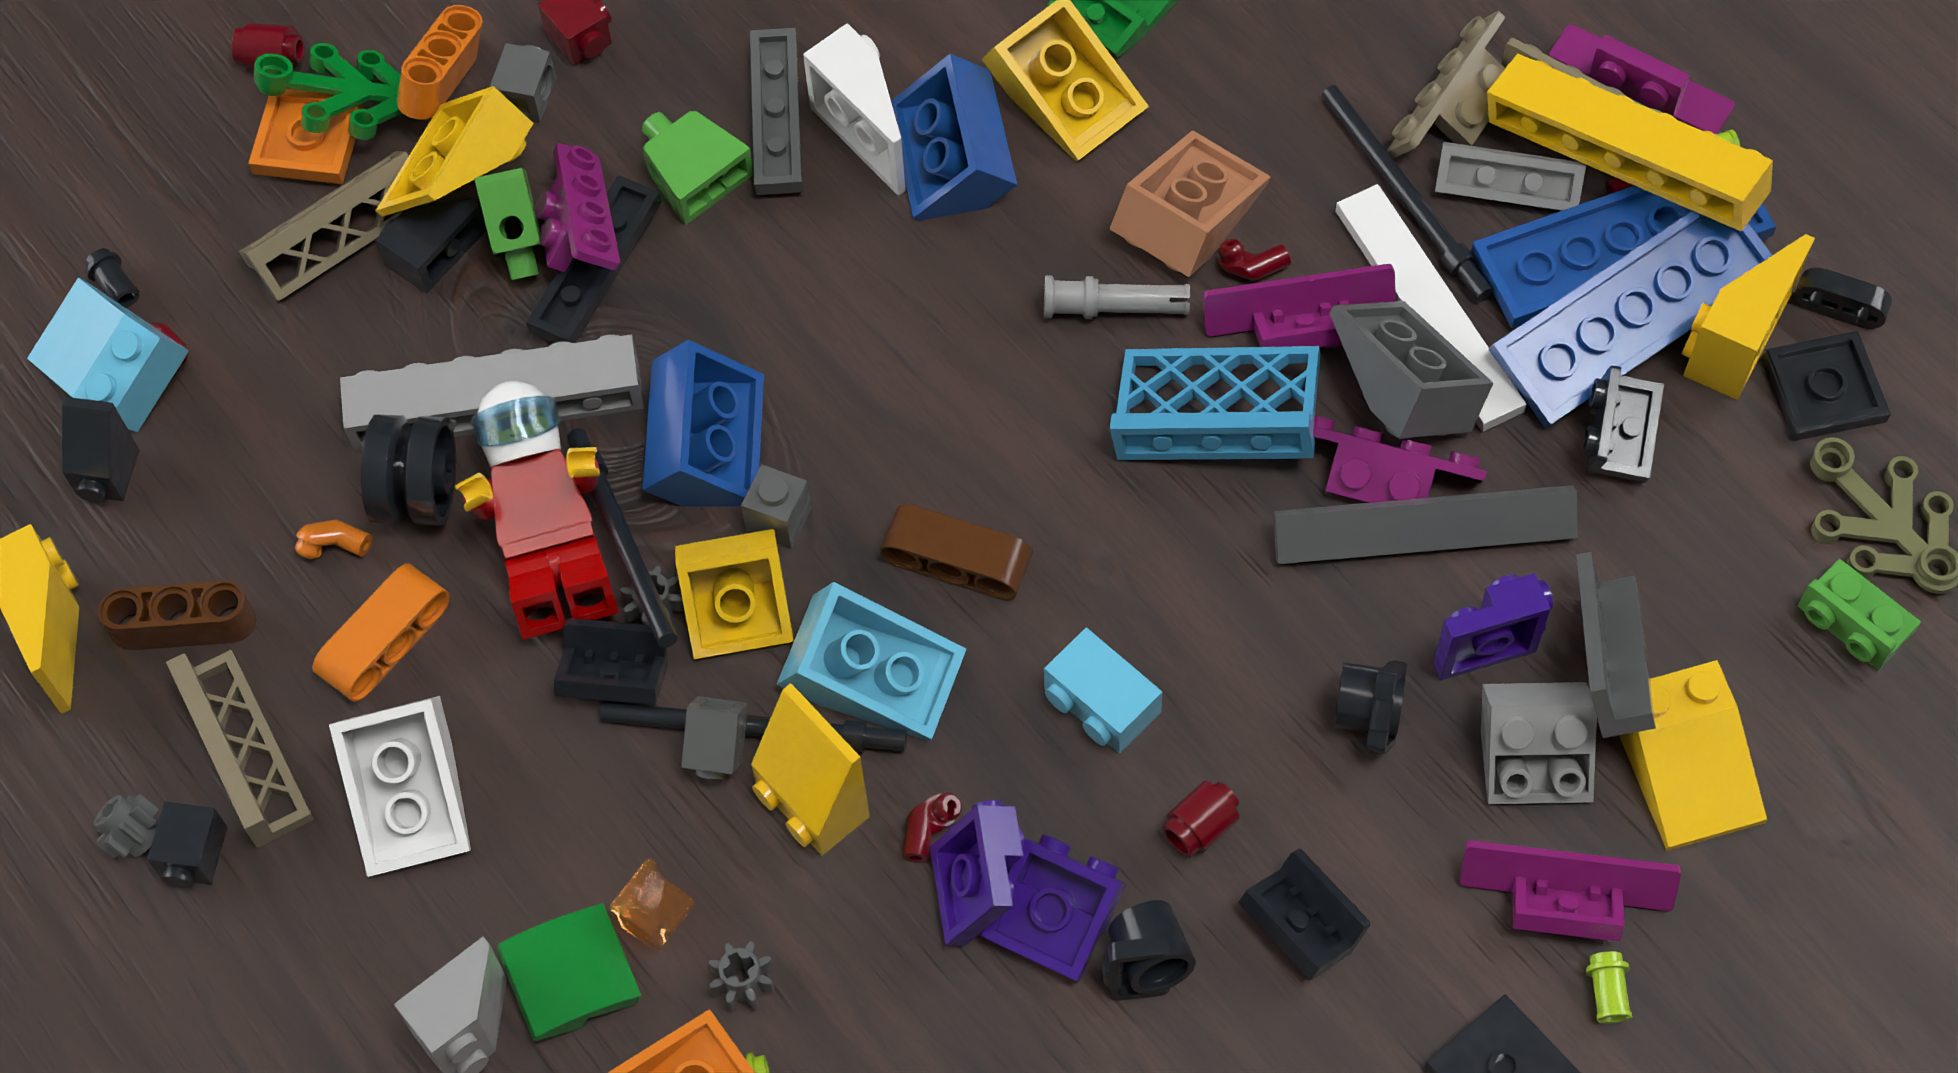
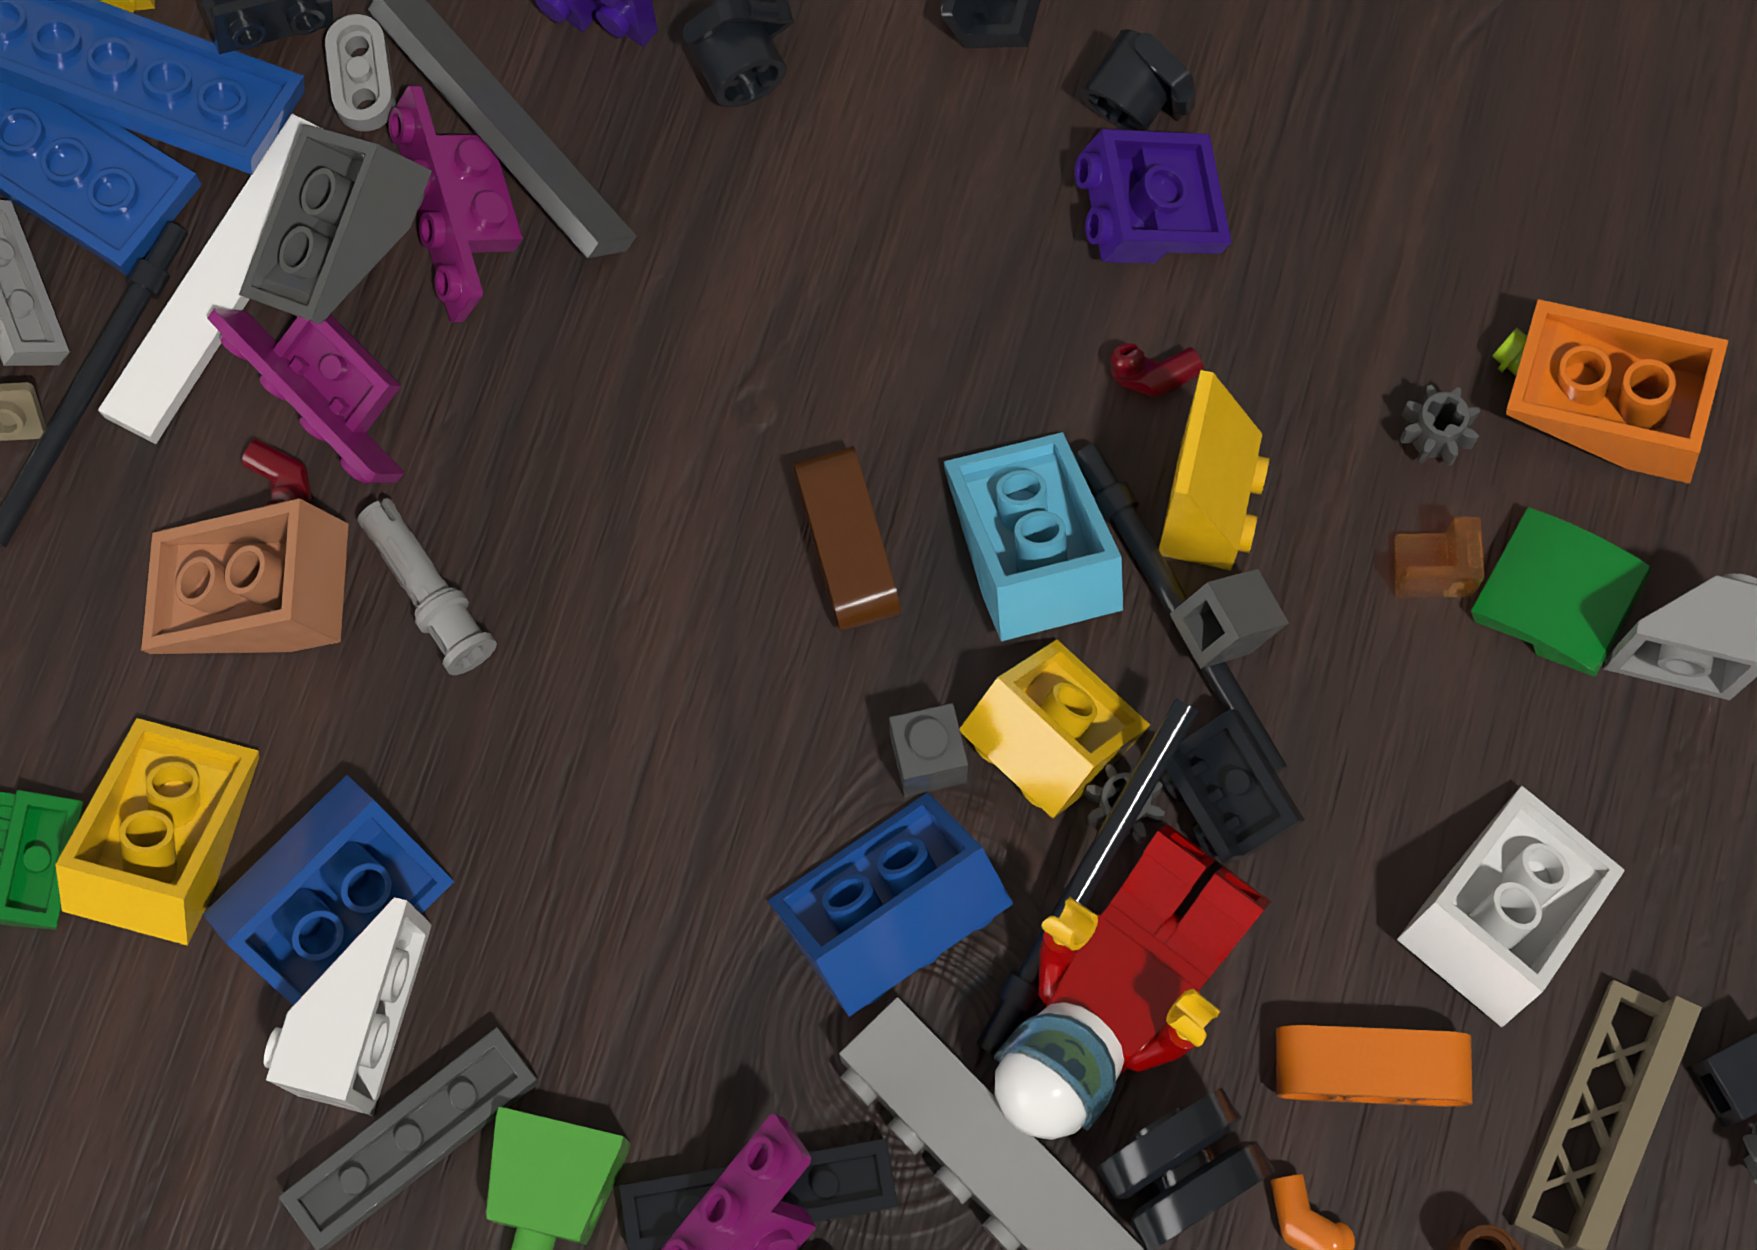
camera: 125 degrees left, 10 degrees up
dark purple plate [930,800,1024,946] -> none
medium azure brick [1044,627,1162,754] -> none
dark azure fence [1110,346,1321,460] -> none
dark red brick [1162,781,1240,858] -> none
none -> light grey plate [325,14,396,131]

